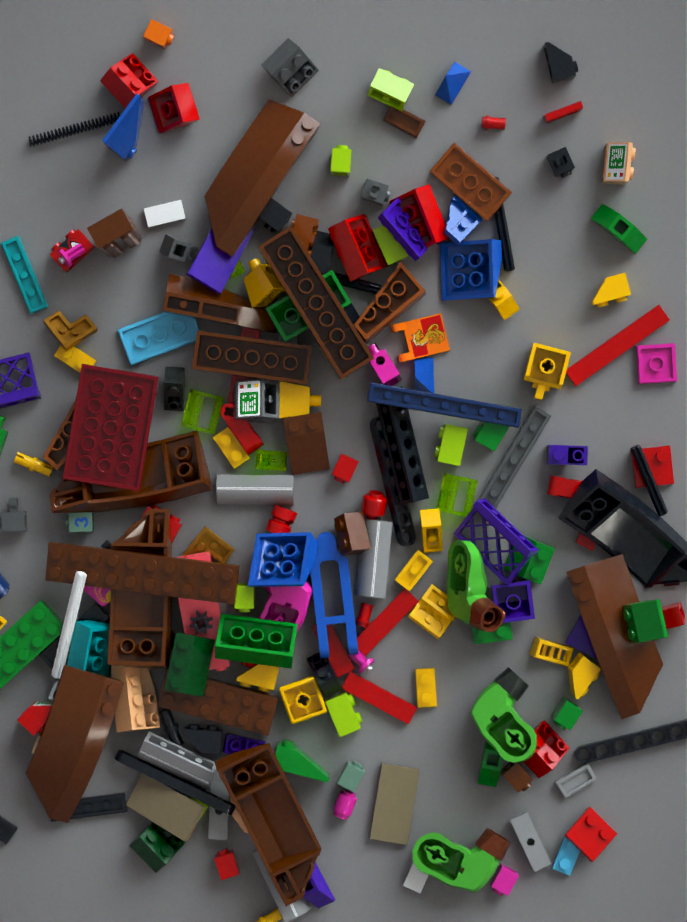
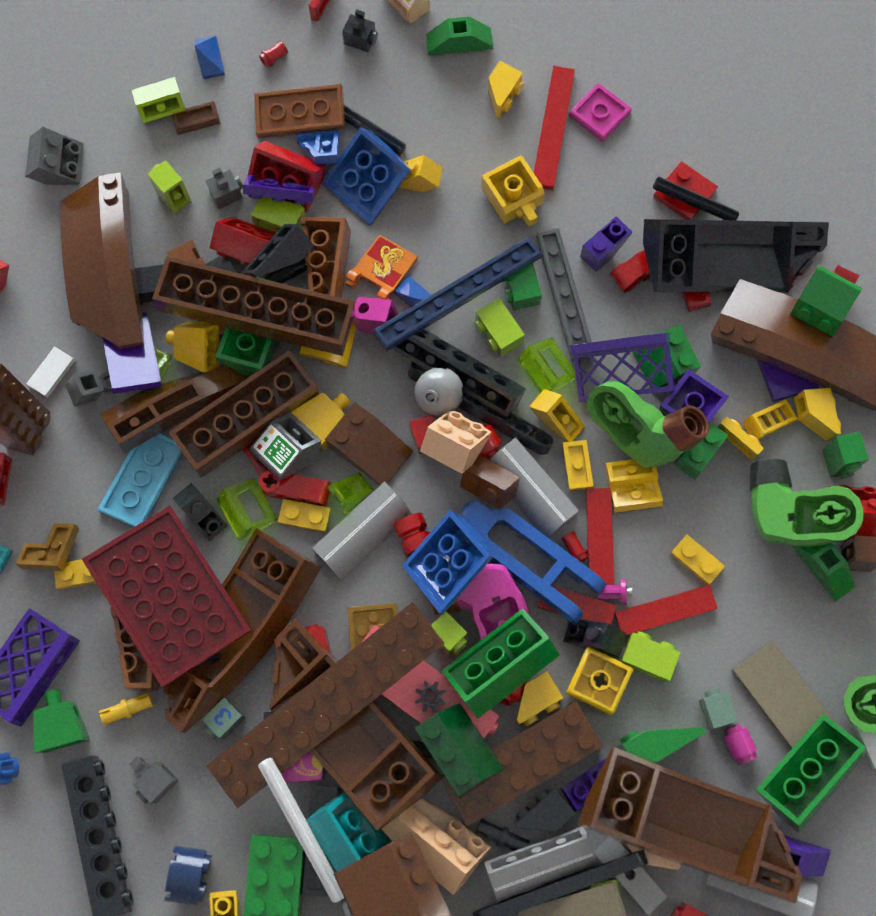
camera: 35 degrees left, 15 degrees down
none -> black slope [241,224,314,277]
none -> light grey cylinder [414,367,463,416]
none -> light nougat slope [420,411,491,474]
none -> yellow plate [717,416,764,461]
none -> green slope [756,714,867,833]

